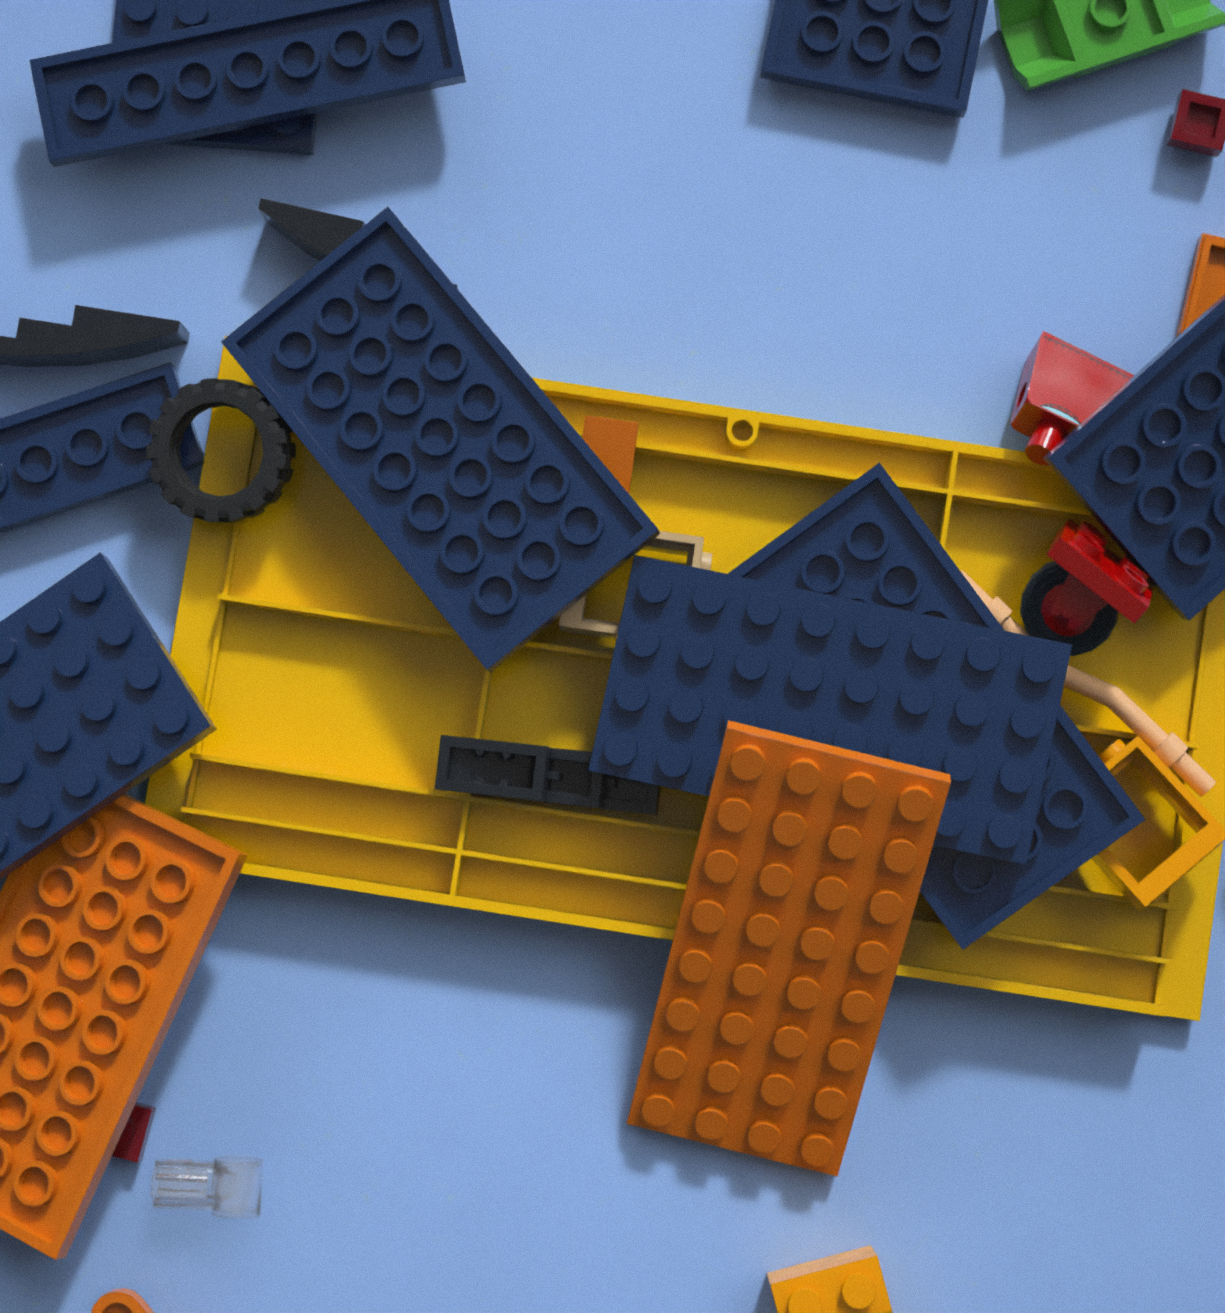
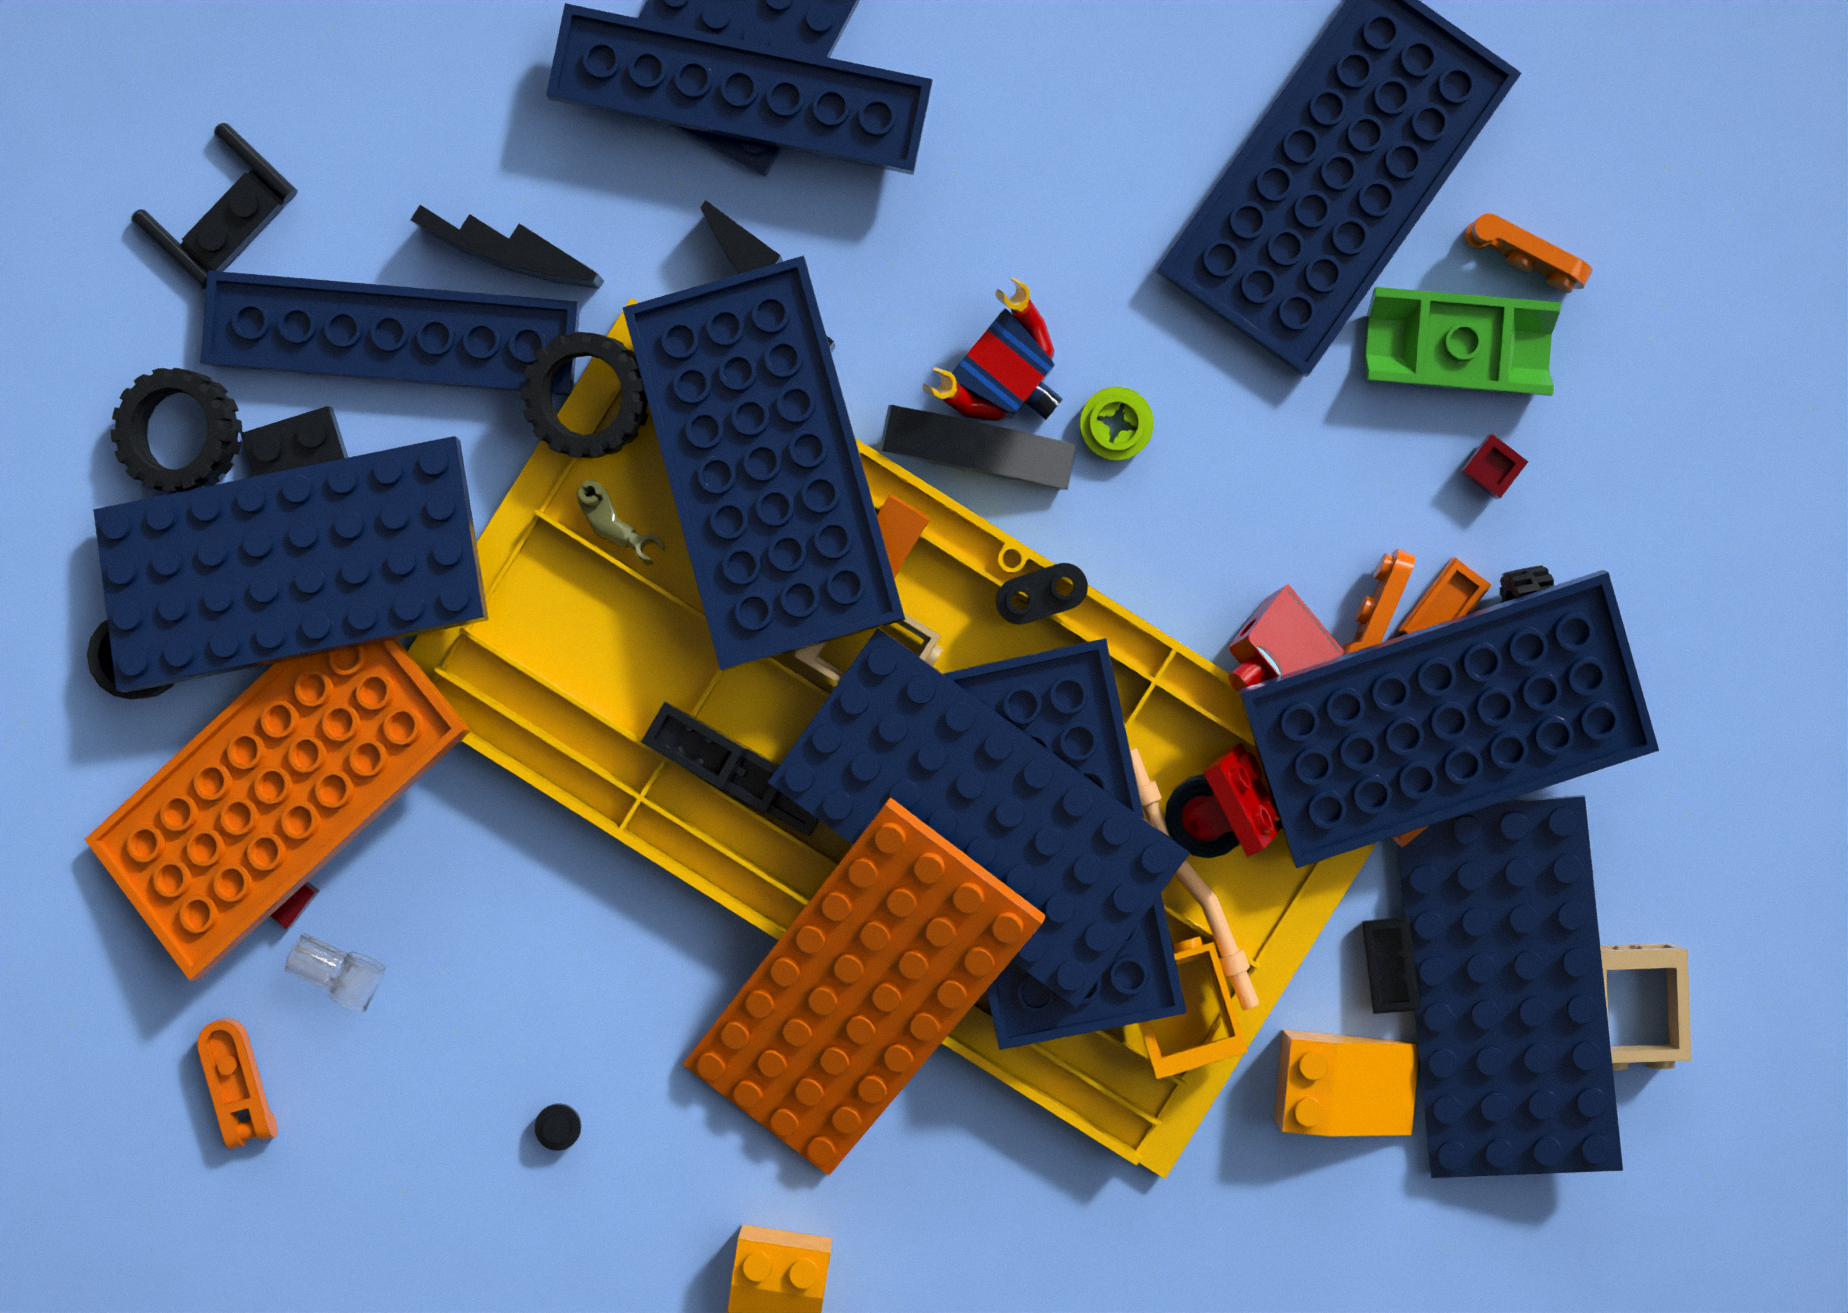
camera: 15 degrees right, 5 degrees up
none -> black plate [535,1103,582,1151]
none -> olive arm [577,480,665,565]
none -> black slope [879,405,1077,490]
none -> torso [922,277,1063,421]
none -> black plate [995,563,1088,625]
none -> lime gear [1080,387,1154,460]
none -> orange plate [1341,548,1415,656]

